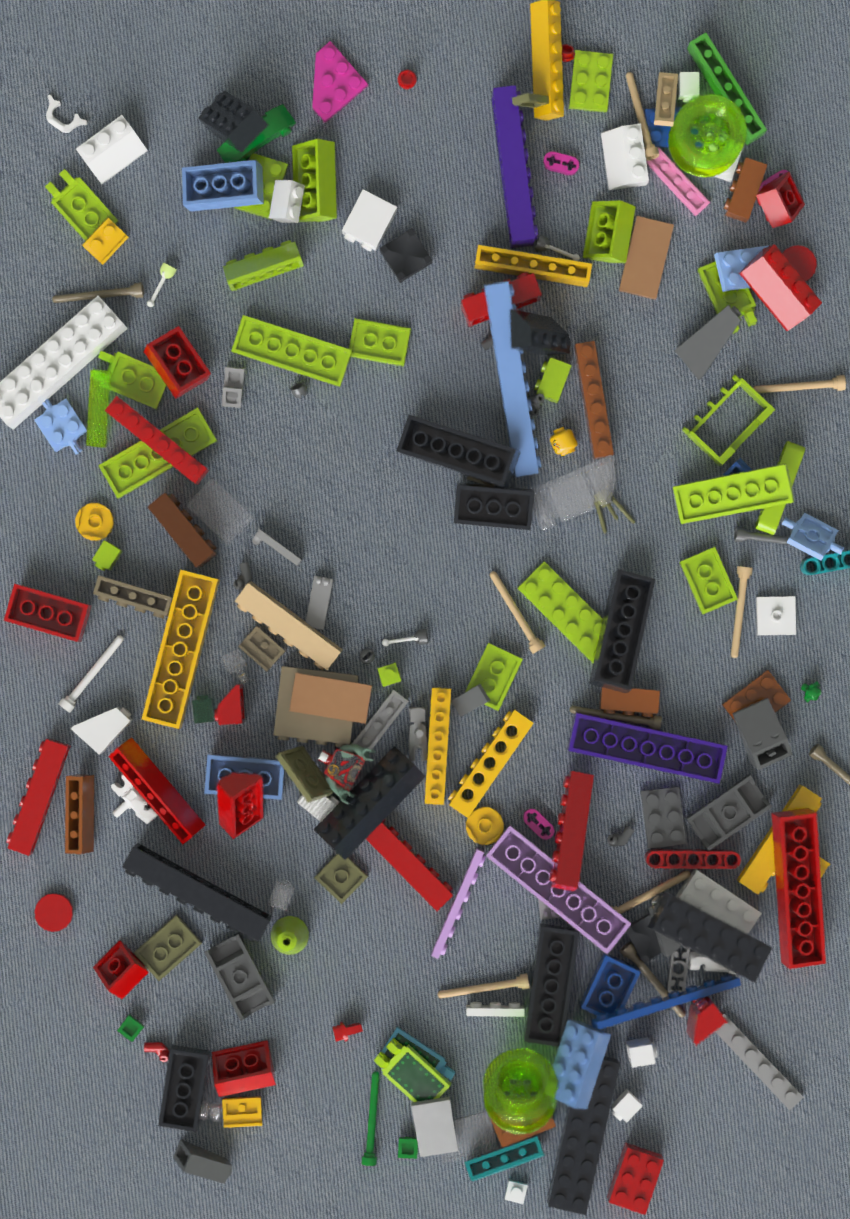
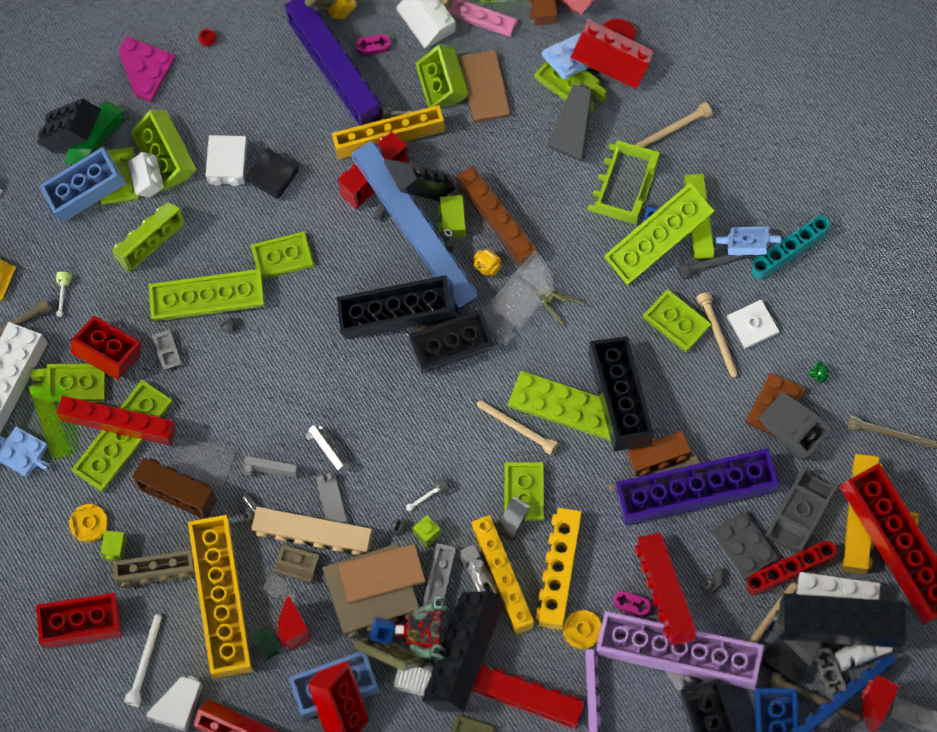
camera: 15 degrees left, 20 degrees down
none -> hinge [306,425,351,471]
none -> blue slope [370,617,396,644]

